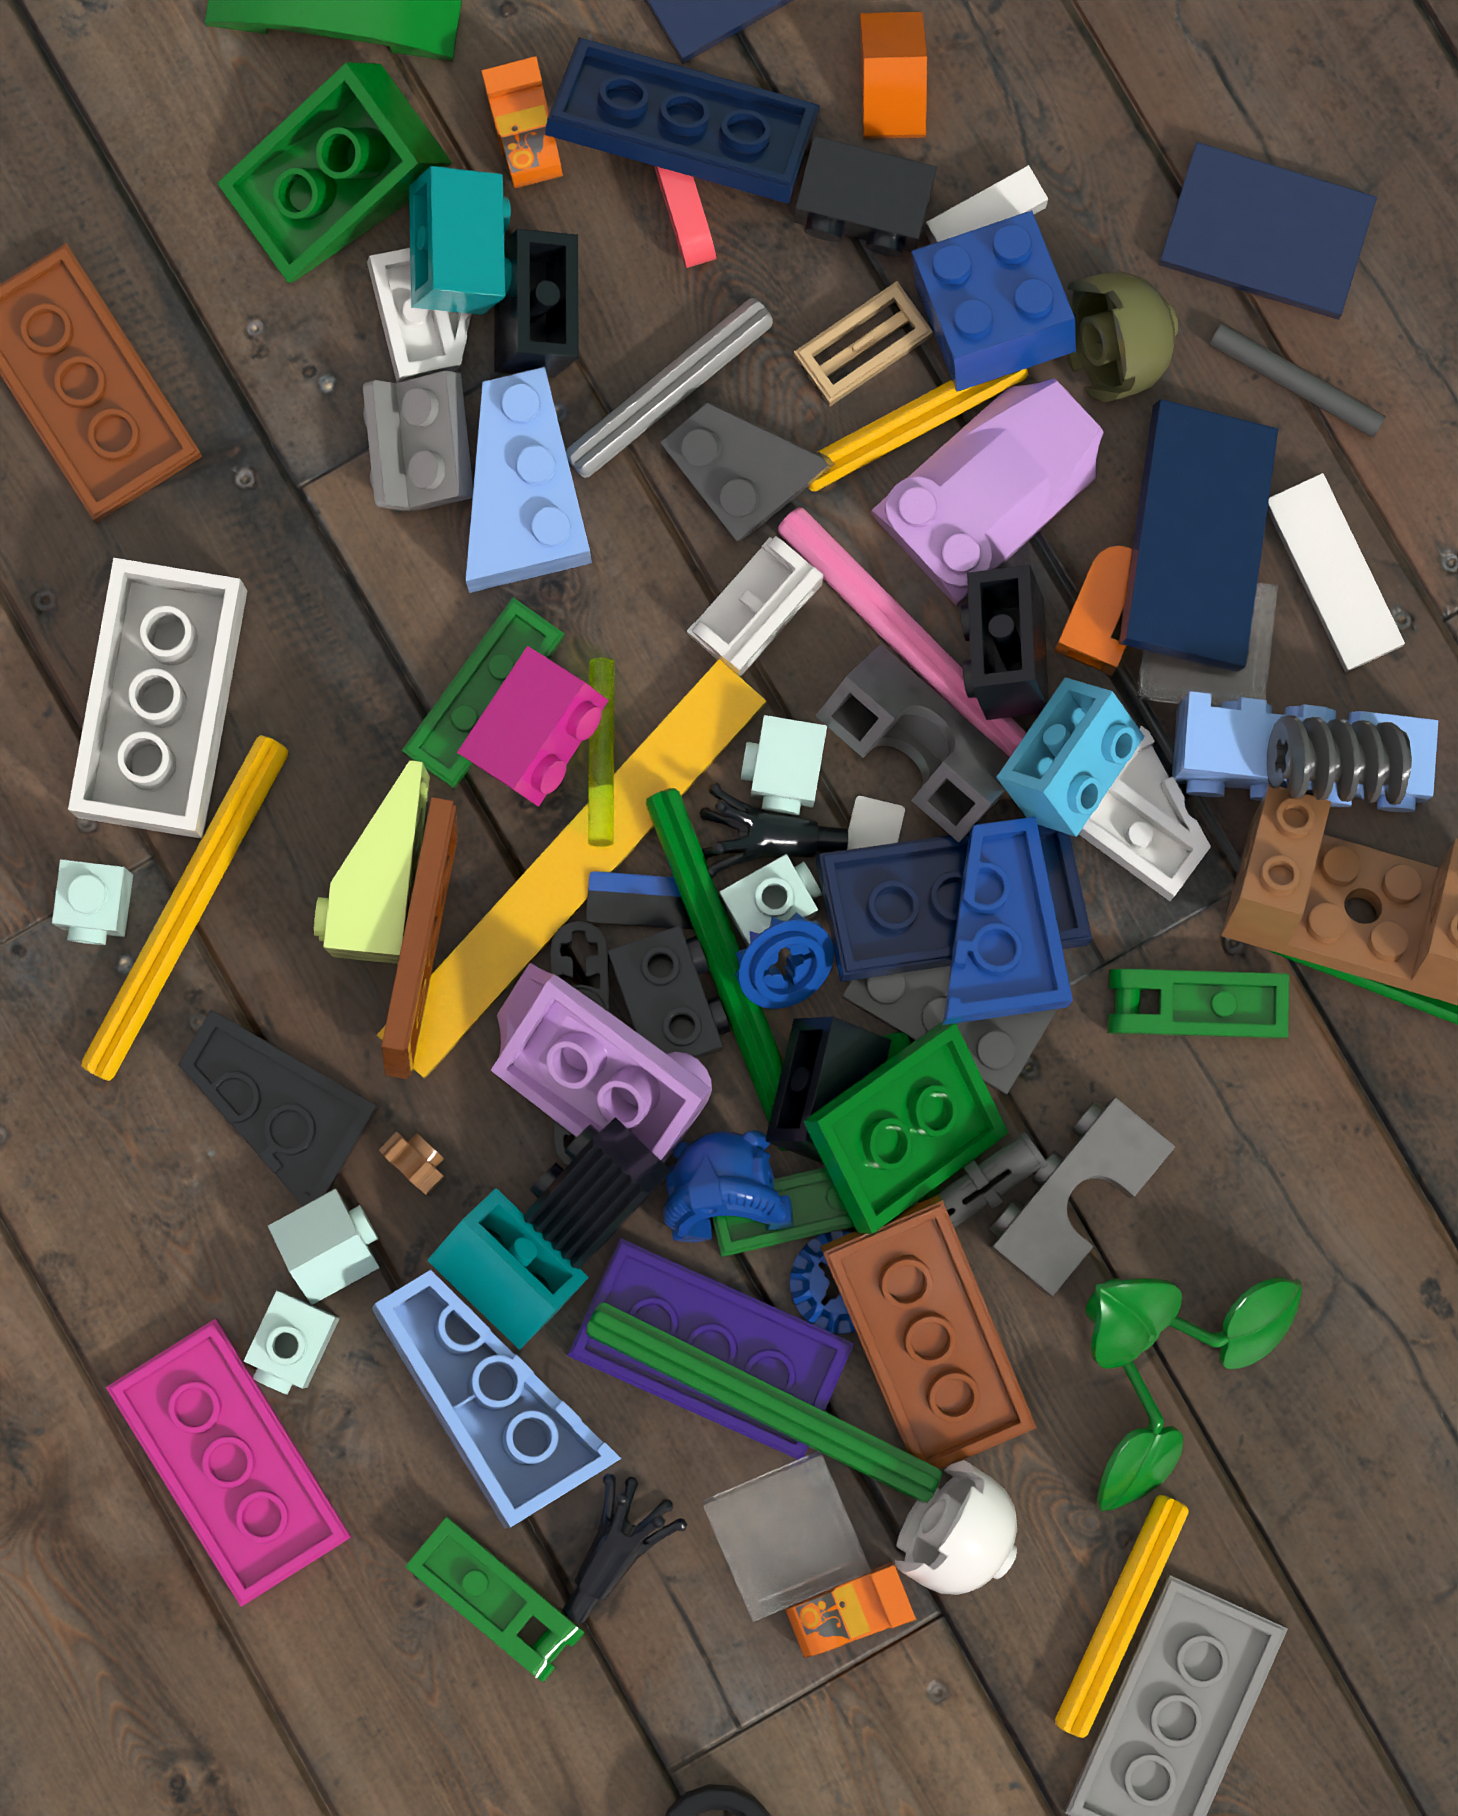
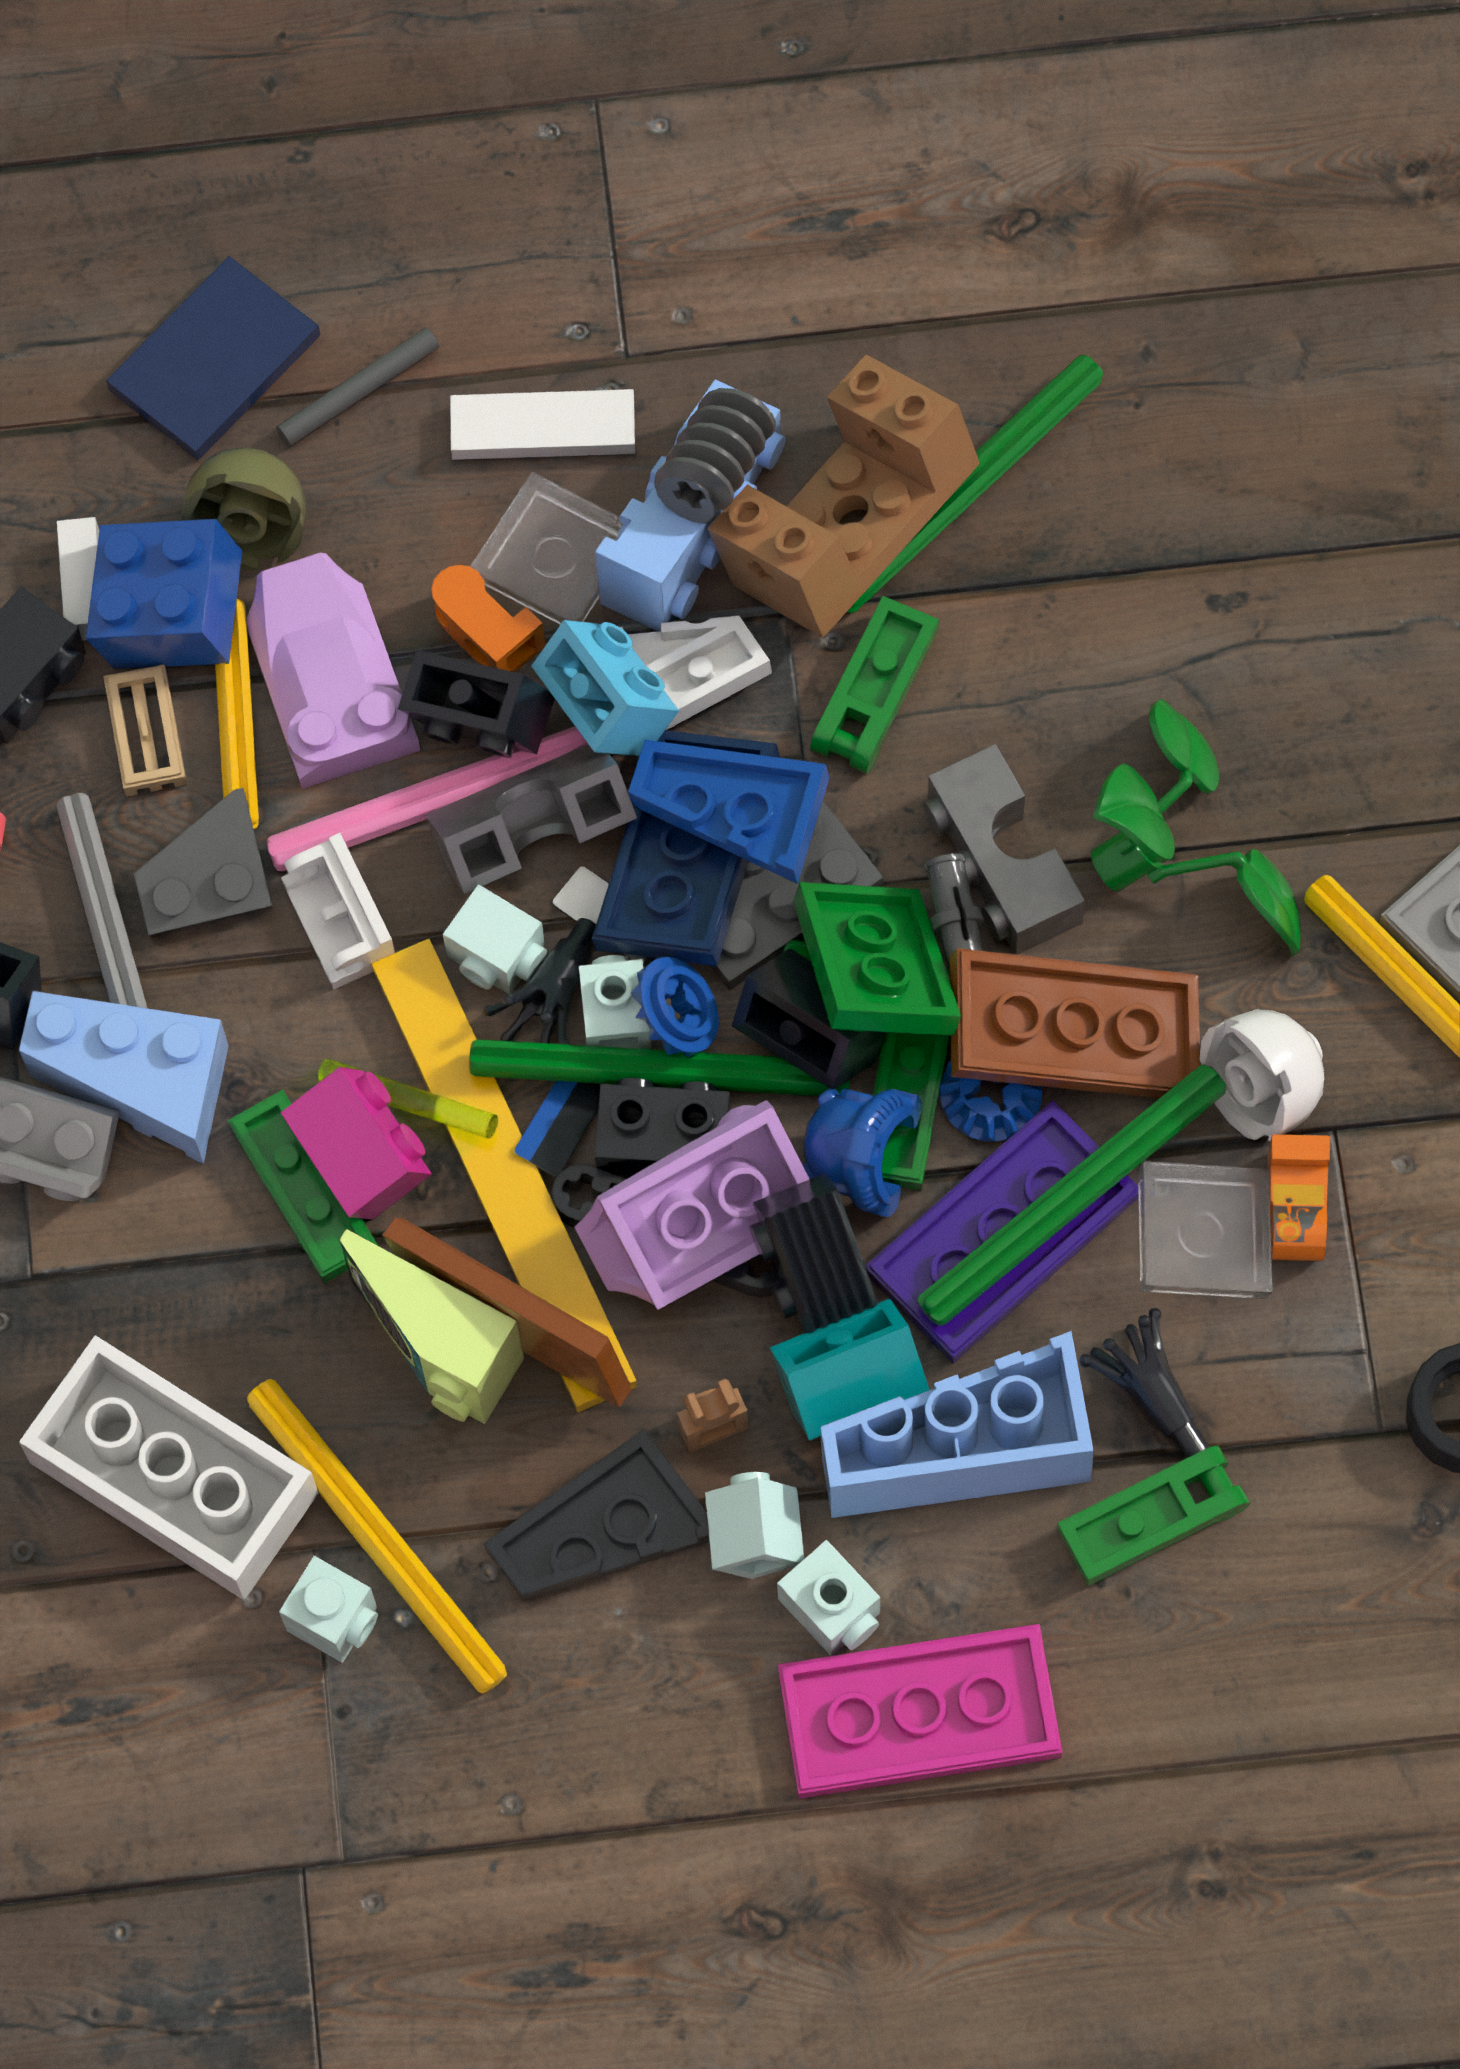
camera: 60 degrees left, 15 degrees down
dark blue tile [1119,399,1278,672] -> none

